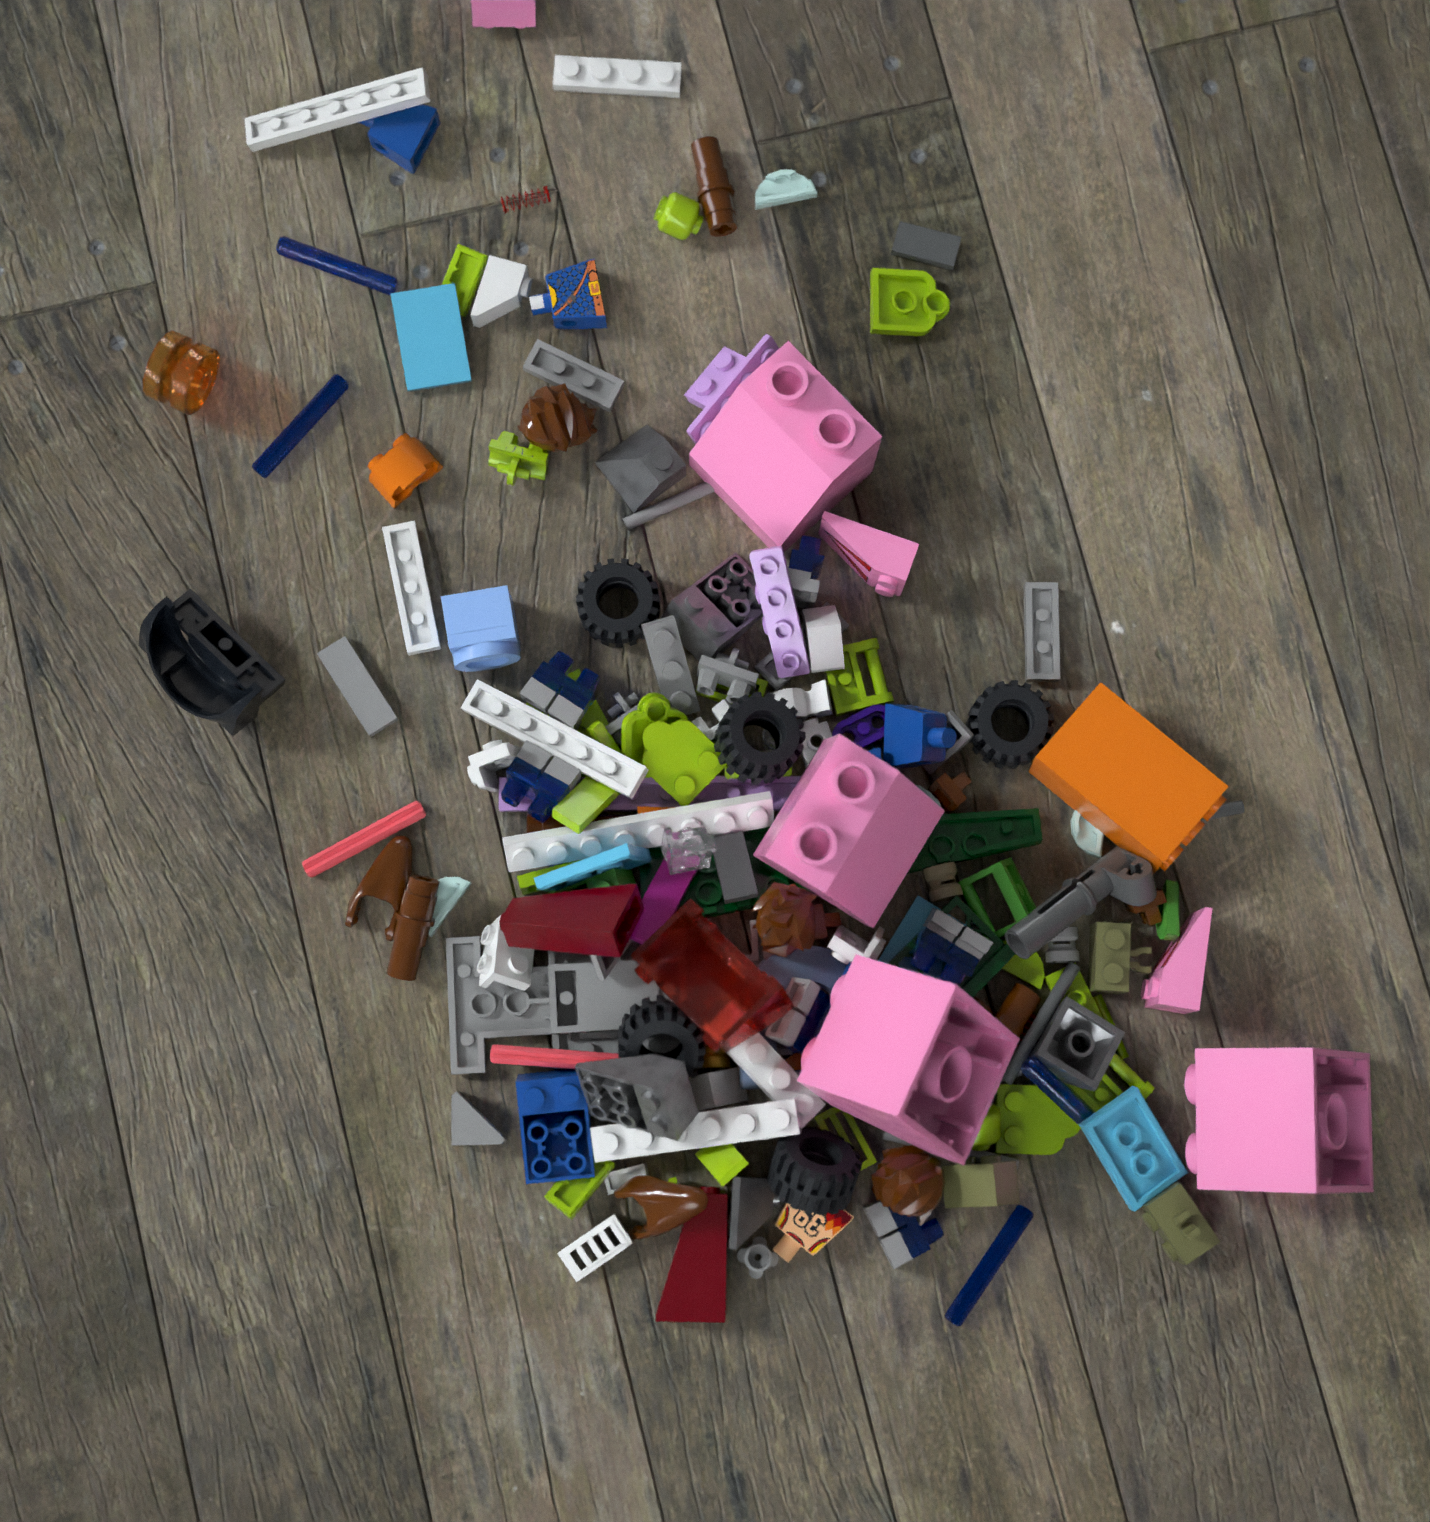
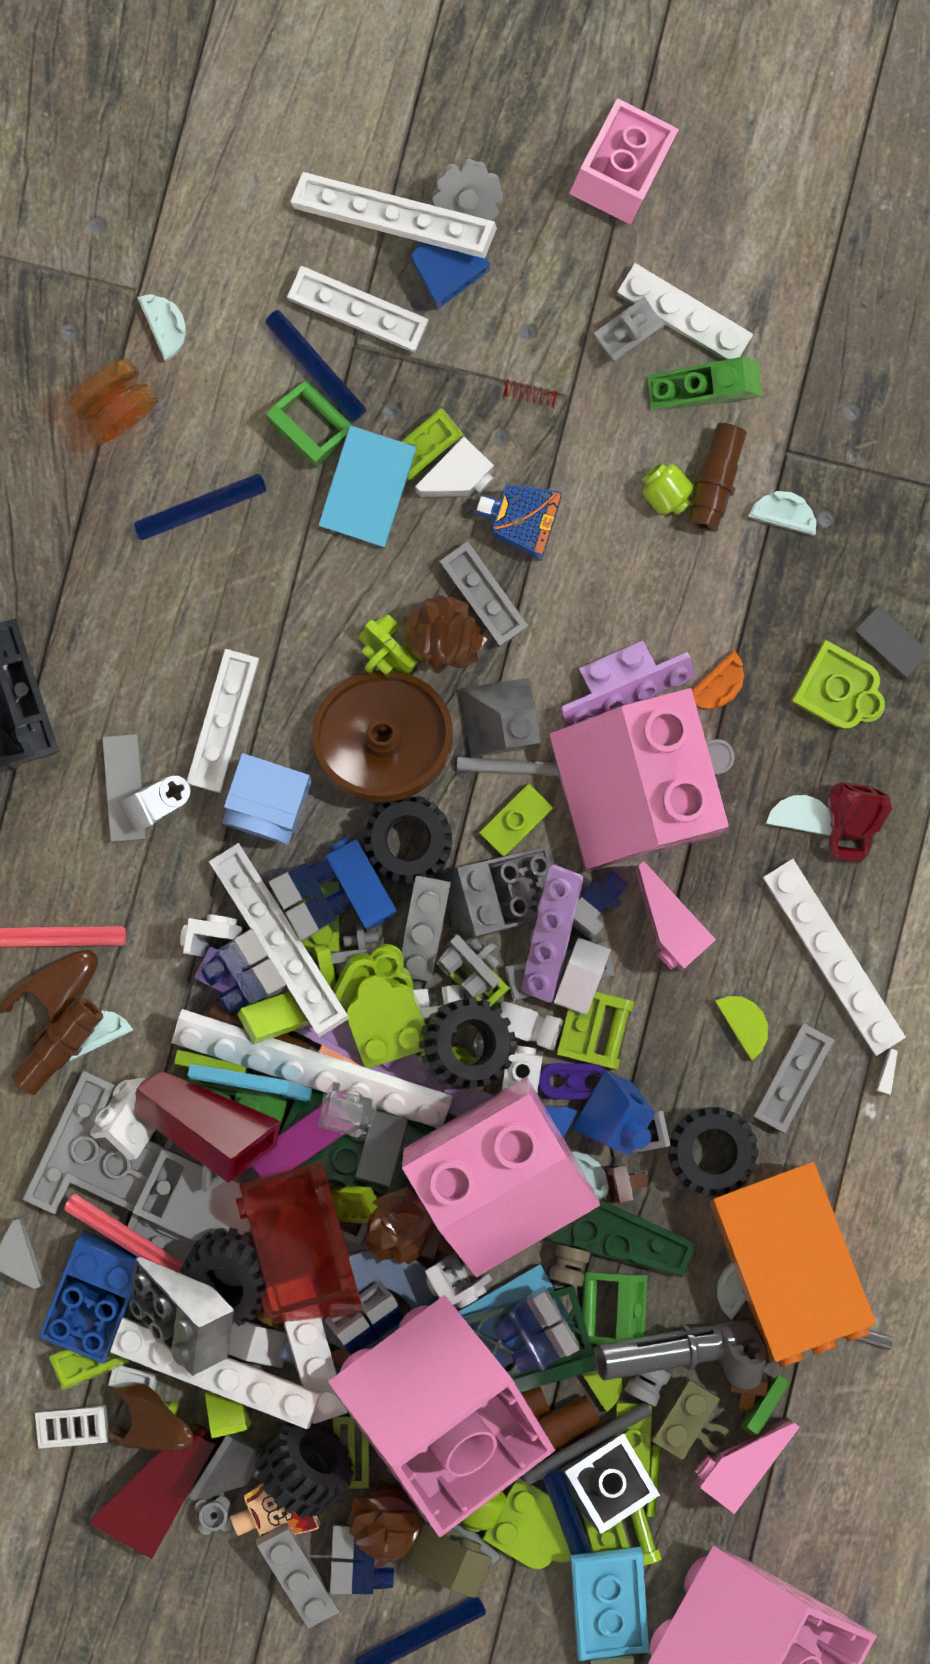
camera: 30 degrees right, 5 degrees up
orange cylinder [367,433,444,509] -> none
none -> piece [118,776,190,832]
none -> light aqua tile [137,294,186,362]
none -> light grey plate [256,1523,340,1629]
none -> bright green tile [266,380,353,468]
none -> white plate [287,266,429,353]
none -> reddish brown dish [312,670,453,802]
none -> blue slope [326,838,398,931]
none -> lime plate [326,1185,378,1224]
none -> light grey plant [432,159,503,221]
none -> lime plate [479,783,553,857]
none -> light grey hips [594,297,665,362]
none -> bright green slope [647,356,762,410]
none -> orange tile [692,650,744,710]
none -> lime tile [714,996,768,1061]
none -> white plate [763,859,906,1056]
none -> light aqua tile [765,795,832,836]
none -> dark red piece [828,782,892,863]
none -> white piece [875,1049,898,1095]

